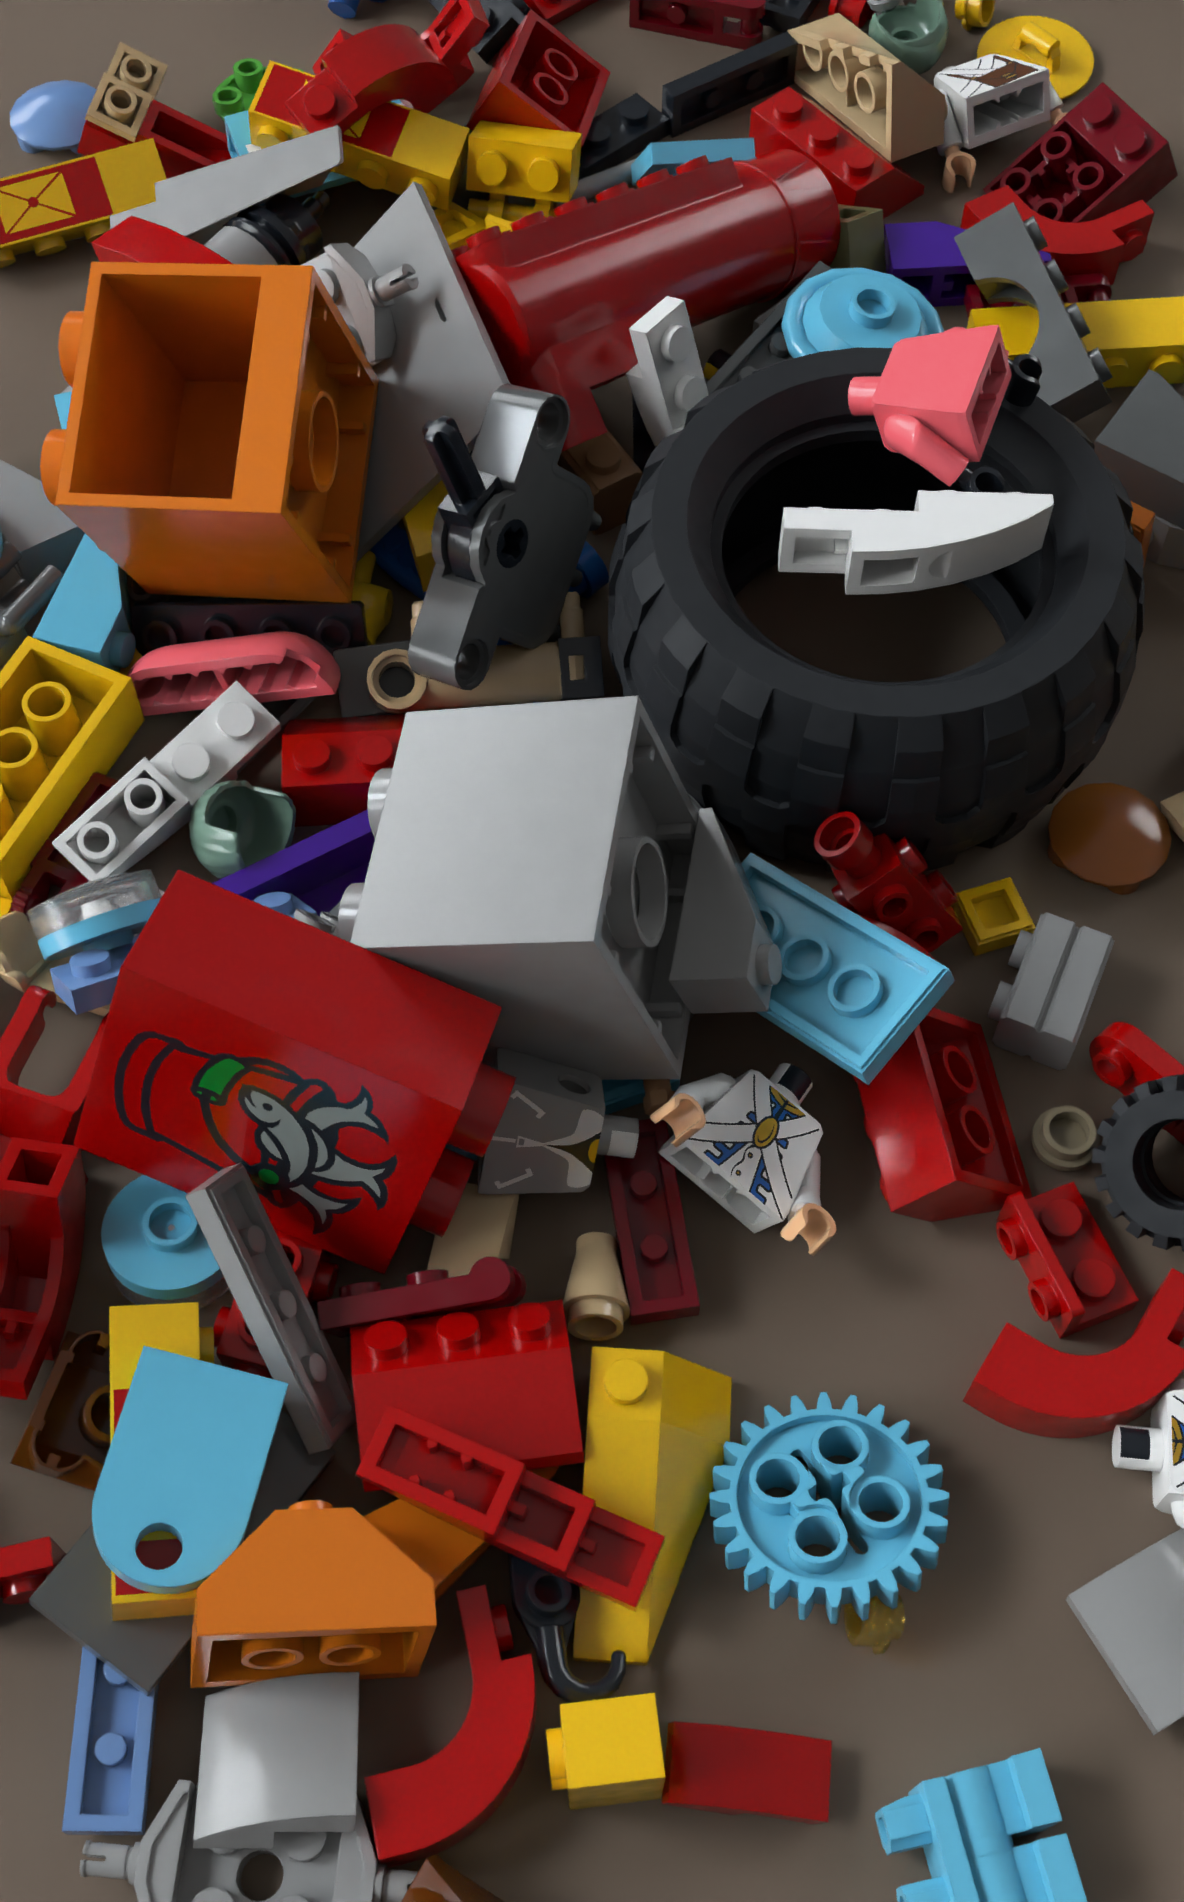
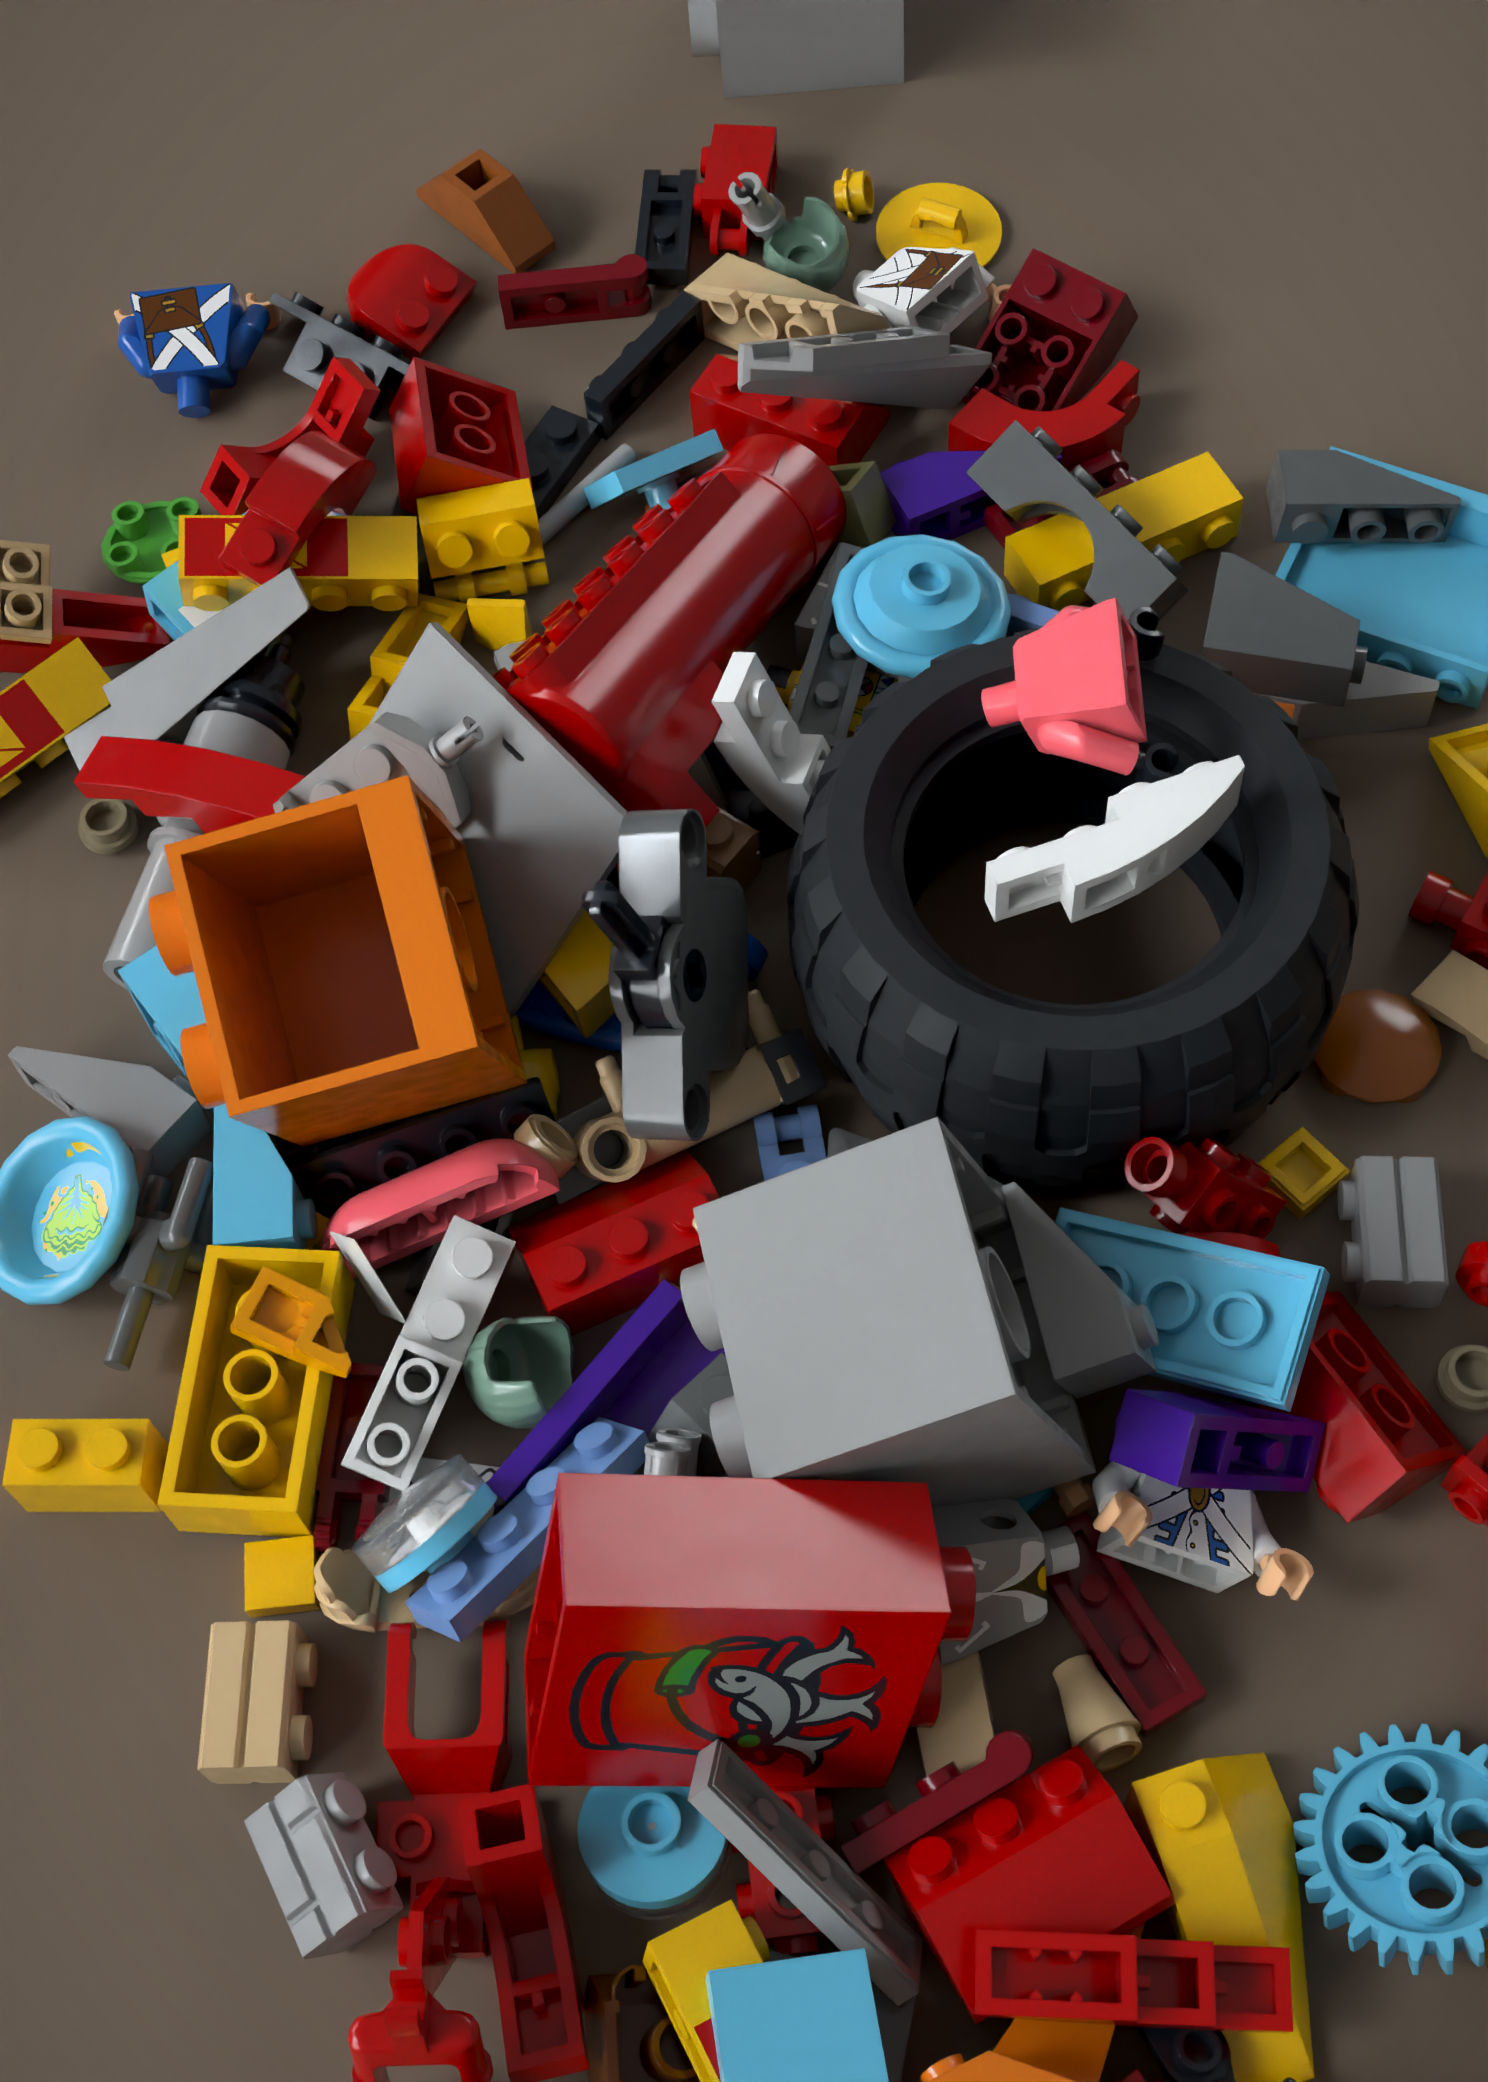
camera: 15 degrees left, 0 degrees up
none -> light orange slope [230,1266,352,1378]
none -> white sticker [330,1231,406,1324]
none -> tan tile [514,1114,579,1178]
none -> light grey wedge [738,326,992,410]
none -> dark purple slope [1109,1388,1326,1492]

